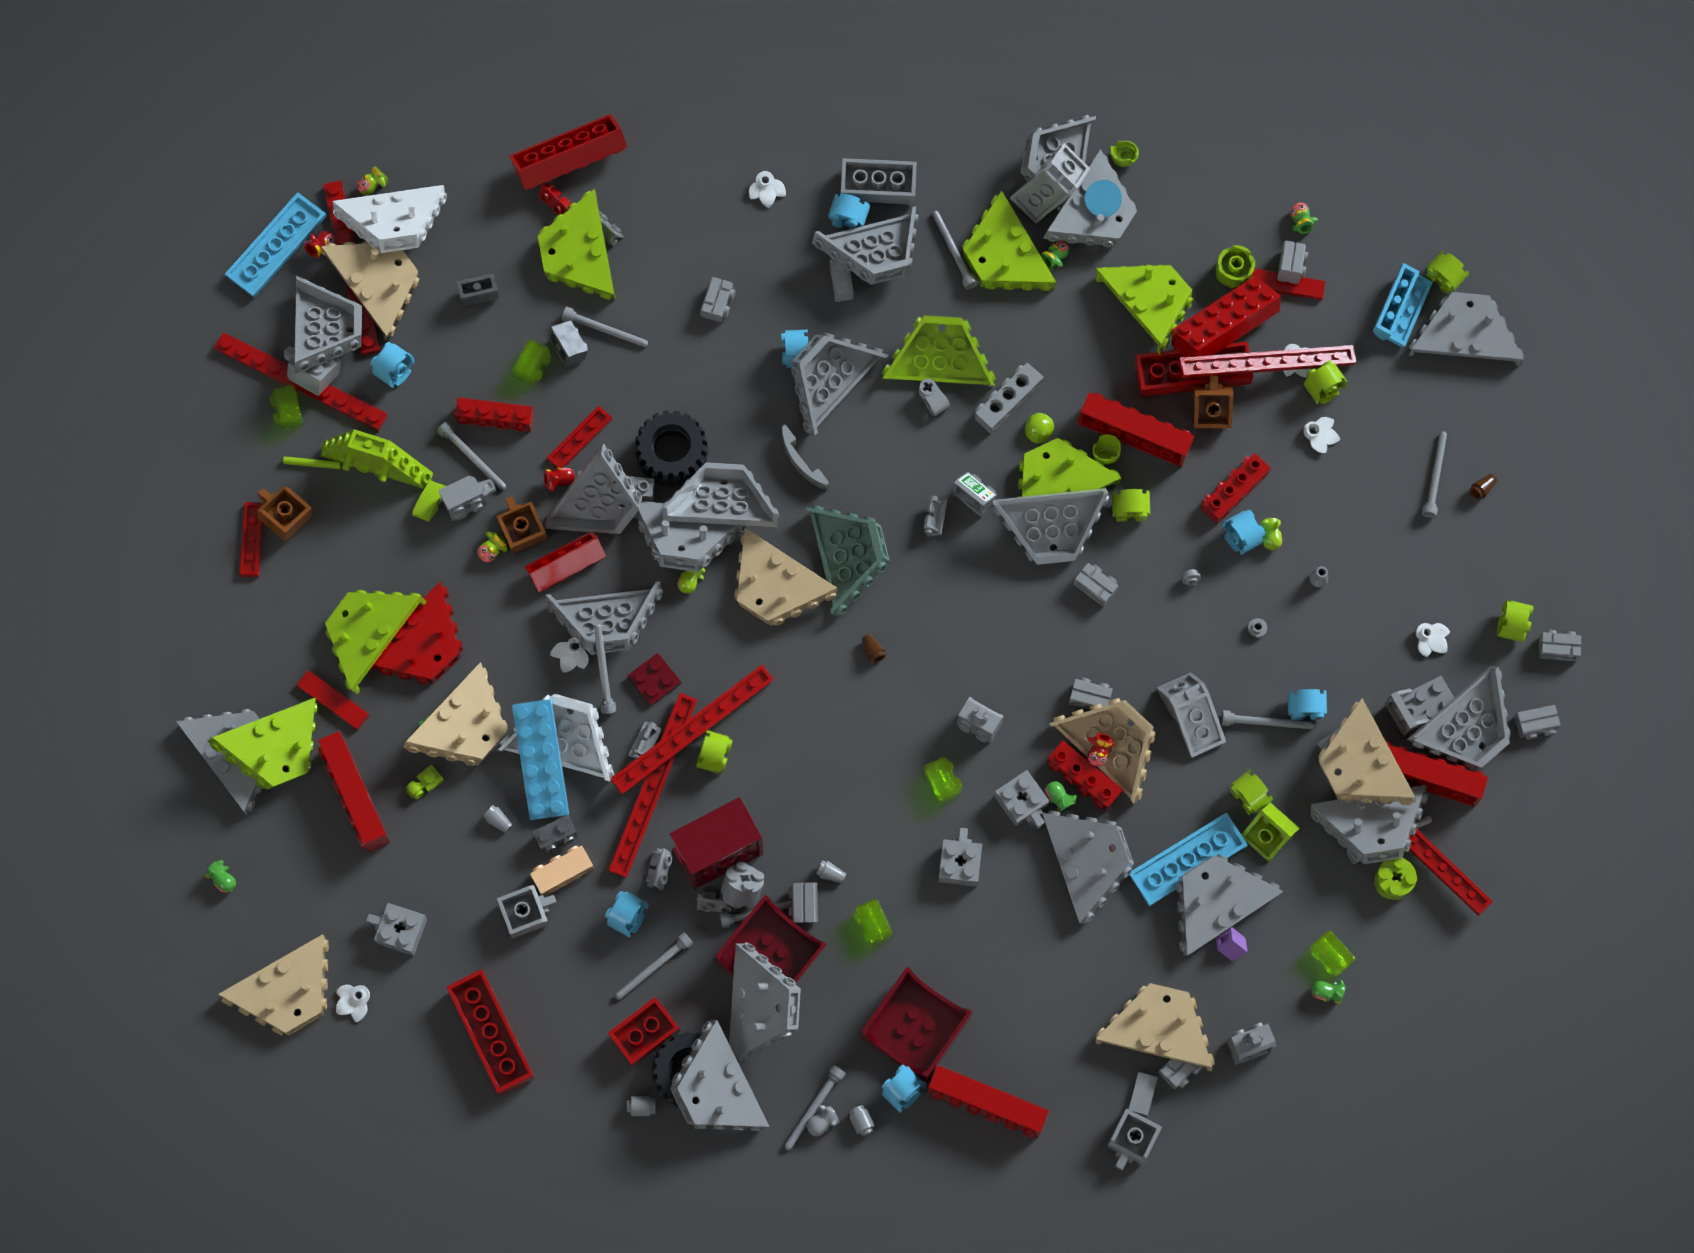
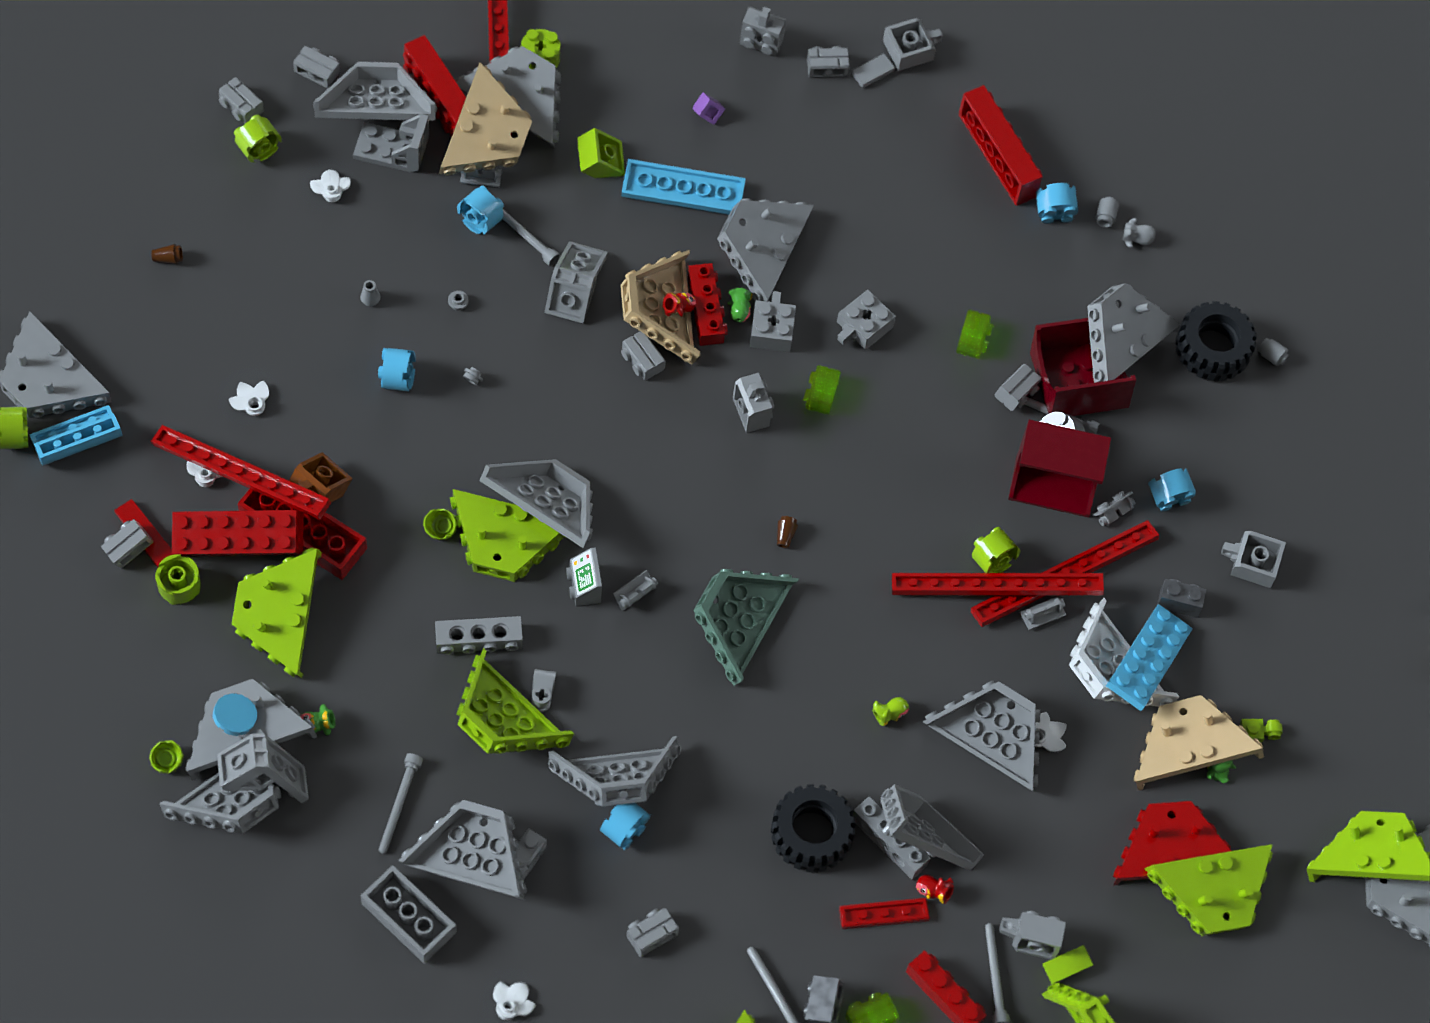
camera: 145 degrees left, 10 degrees down
red tile [296,670,370,730] -> none
red brick [317,731,390,852] -> none
light grey hinge [366,903,427,956] -> none
red brick [447,969,535,1096] -> none
animal [477,531,508,563] -> none
light grey cone [483,805,512,833] -> none
dark orange hinge [496,496,548,554] -> none
red brick [525,531,606,592] -> none
light nougat brick [530,846,594,897] -> none
light grey piece [594,624,616,714] -> none
red brick [608,997,680,1068] -> none
light grey piece [615,932,694,1000] -> none
dark red plate [627,653,682,706] -> none
light grey piece [633,501,746,572] -> none
light grey piece [662,463,779,527] -> none
light grey piece [670,1020,769,1131] -> none
tan piece [735,528,840,626] -> none
light grey slope [782,425,829,491] -> none
light grey piece [785,1065,846,1150] -> none
light grey cone [816,860,846,884] -> none
medium azure brick [828,193,870,229] -> none
dark red container [861,967,973,1083] -> none
lime piece [962,191,1056,291] -> none
lime hair [1024,413,1054,444] -> none
light grey brick [1073,563,1119,607] -> none
red brick [1078,392,1194,468] -> none
tan piece [1096,983,1215,1072] -> none
lime brick [1112,489,1150,522] -> none
light grey piece [1176,854,1284,956] -> none
red brick [1201,453,1271,525] -> none
lime brick [1230,769,1273,815] -> none
lime animal [1261,518,1282,550] -> none
bright green animal [1290,202,1318,234] -> none
lime brick [1304,360,1348,404] -> none
clear neon green brick [1310,929,1356,976] -> none
bright green animal [1311,980,1345,1004] -> none
light grey piece [1422,431,1447,518] -> none

